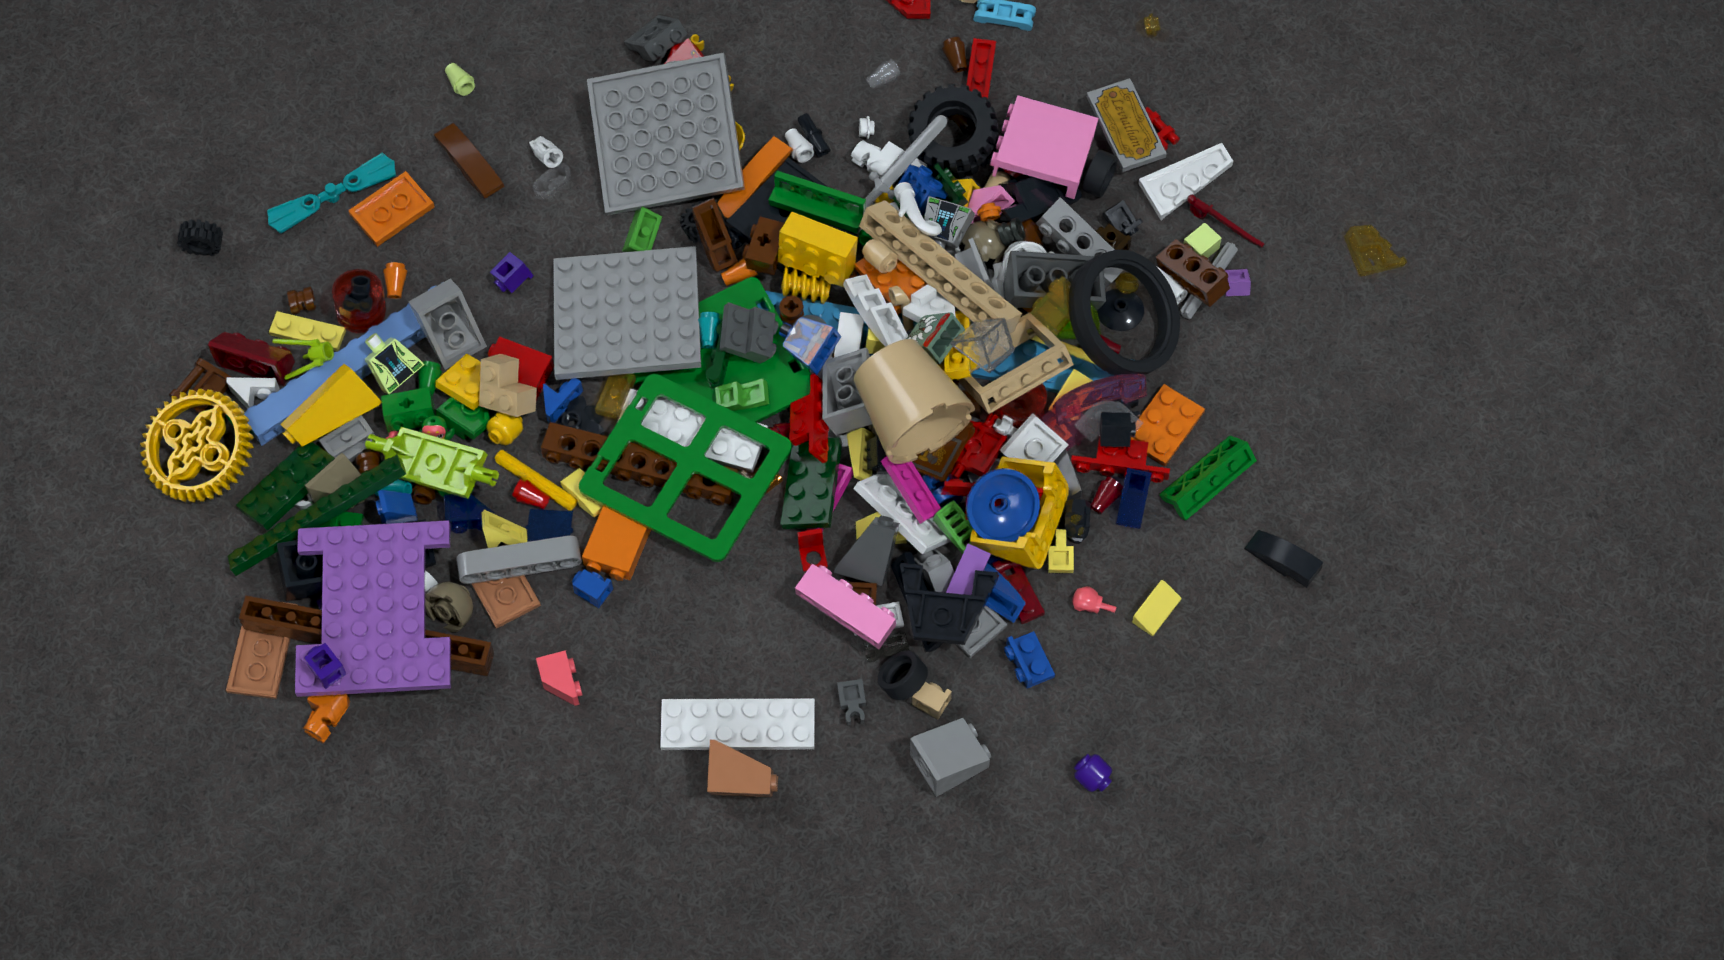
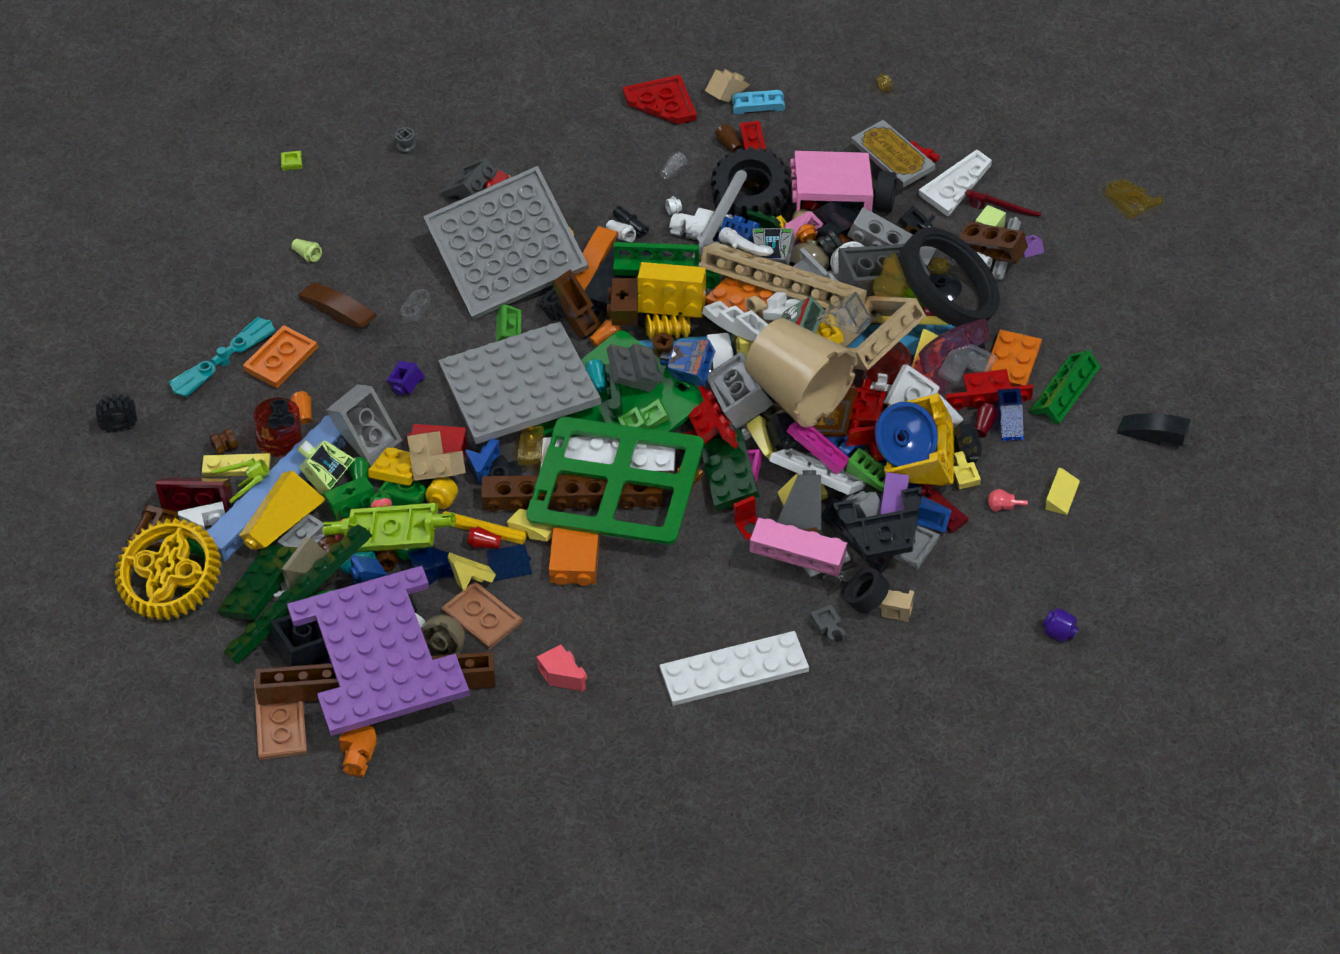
camera: 15 degrees left, 15 degrees down
dark purple brick [304,643,346,689] -> none
light grey beam [456,536,582,584] -> none
white hinge [529,136,563,168] -> none
blue brick [572,569,613,608] -> none
nougat slope [707,739,778,797] -> none
tan brick [862,239,898,273] -> none
light grey slope [910,718,991,797] -> none
blue bracket [1004,631,1055,688] -> none
black brick [1099,412,1136,447] -> none

